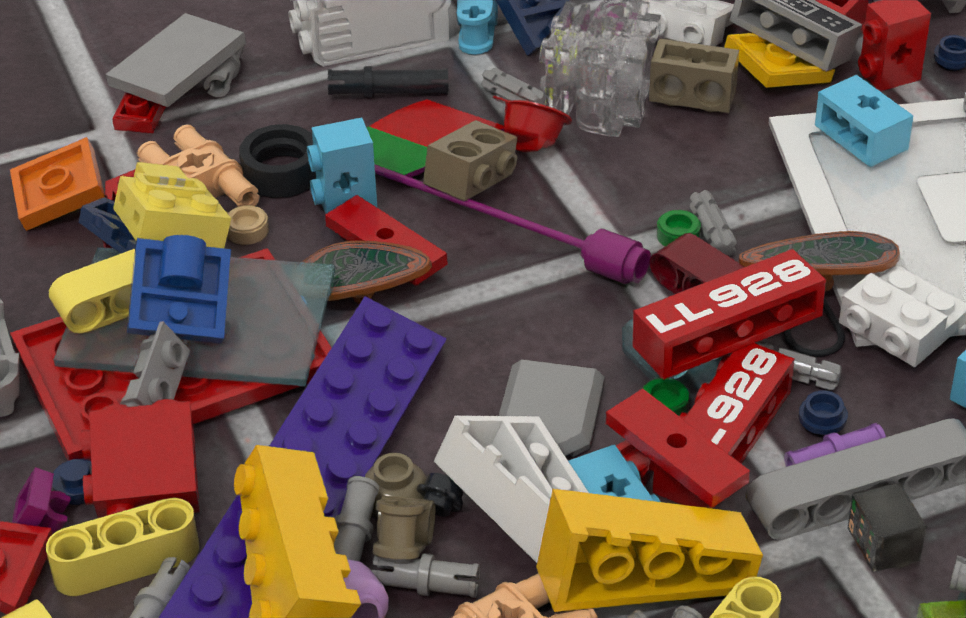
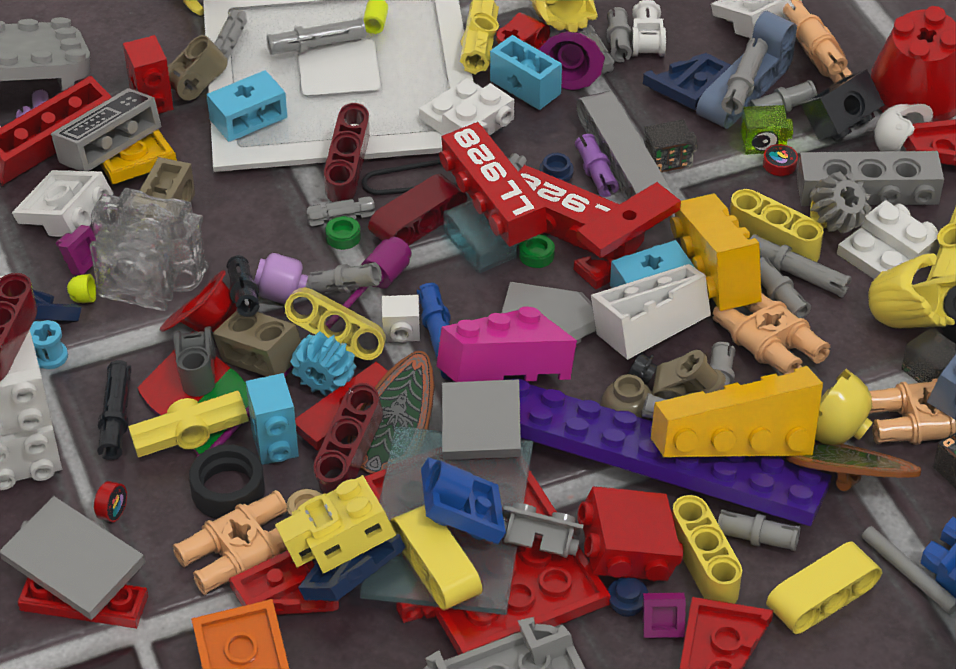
camera: 90 degrees left, 5 degrees up
light grey axle [481,68,547,105] -> none
shield [739,231,900,291] -> none
none -> tile [94,481,127,522]
none -> light yellow piece [128,390,249,458]
none -> dark tan piece [168,35,228,101]
none -> dark grey piece [173,326,216,397]
none -> black pin [226,255,260,317]
none -> lavender head [254,253,308,304]
none -> light yellow beam [285,287,386,360]
none -> medium azure gear [290,331,357,396]
none -> light grey pin [308,262,382,294]
none -> dark red beam [313,383,383,494]
none -> dark red beam [324,103,370,202]
none -> white plate [382,295,420,342]
none -> blue pin [417,283,452,380]
none -> dark pink wedge [436,306,577,382]
none -> light grey piece [442,379,521,460]

